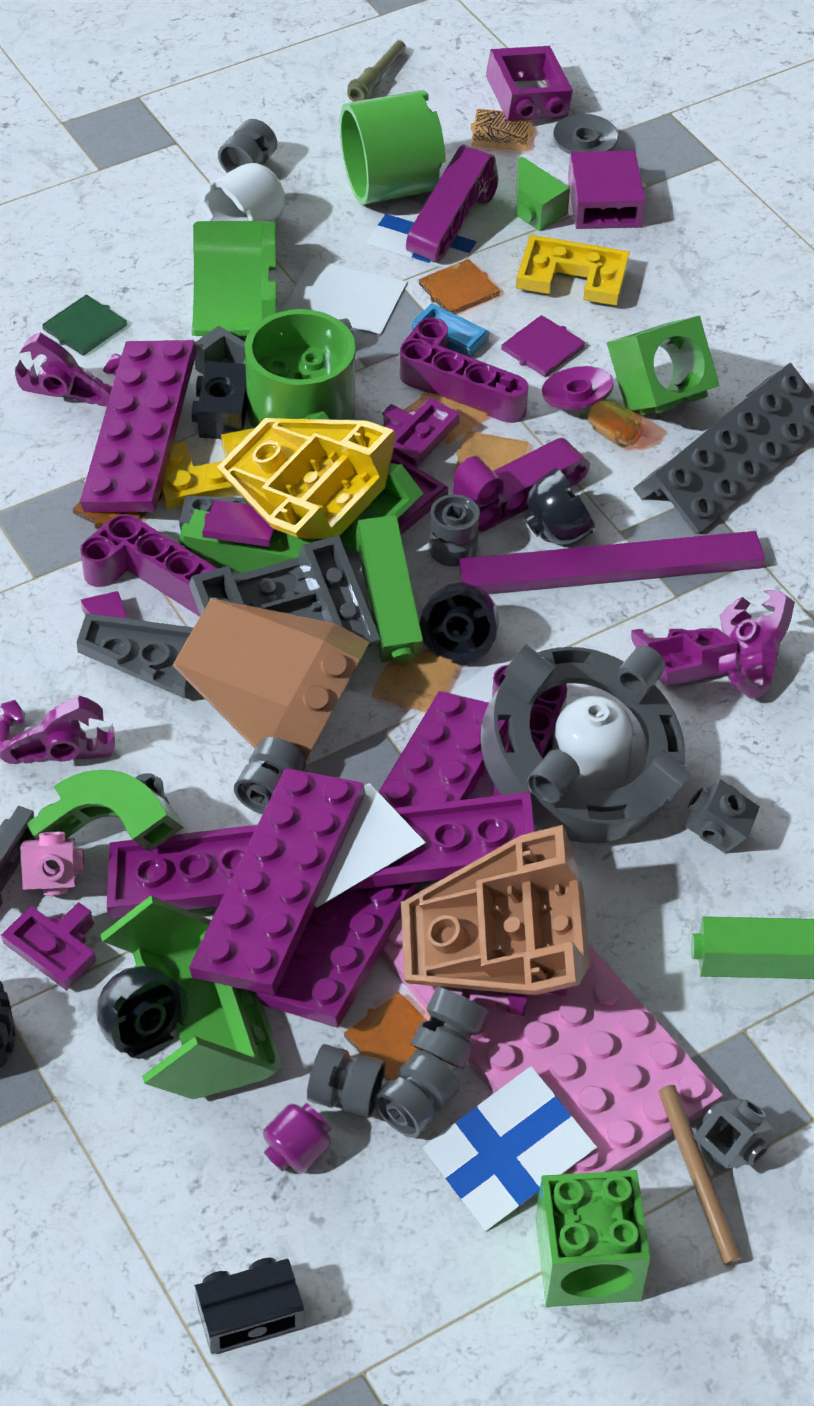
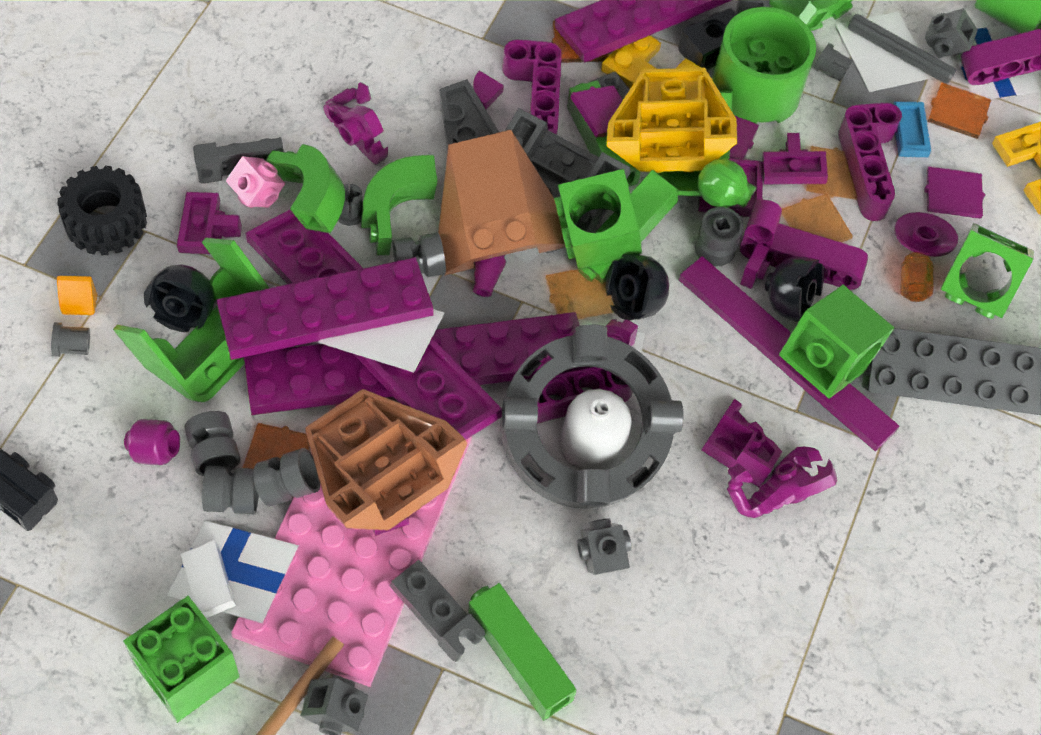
camera: 50 degrees right, 10 degrees up
none -> dark grey bush [51,322,90,357]
none -> light orange slope [57,275,97,315]
none -> white tile [180,540,236,618]
none -> bright green arch [361,155,437,255]
none -> dark grey plate [390,559,485,662]
none -> magenta cone [473,255,507,297]
none -> bright green brick [554,169,642,269]
none -> magenta tile [606,319,638,346]
none -> bright green piece [698,159,756,208]
none -> magenta plate [740,243,771,289]
none -> bright green brick [779,285,895,399]
none -> dark grey axle [848,14,956,84]
none -> dark grey brick [925,8,978,58]

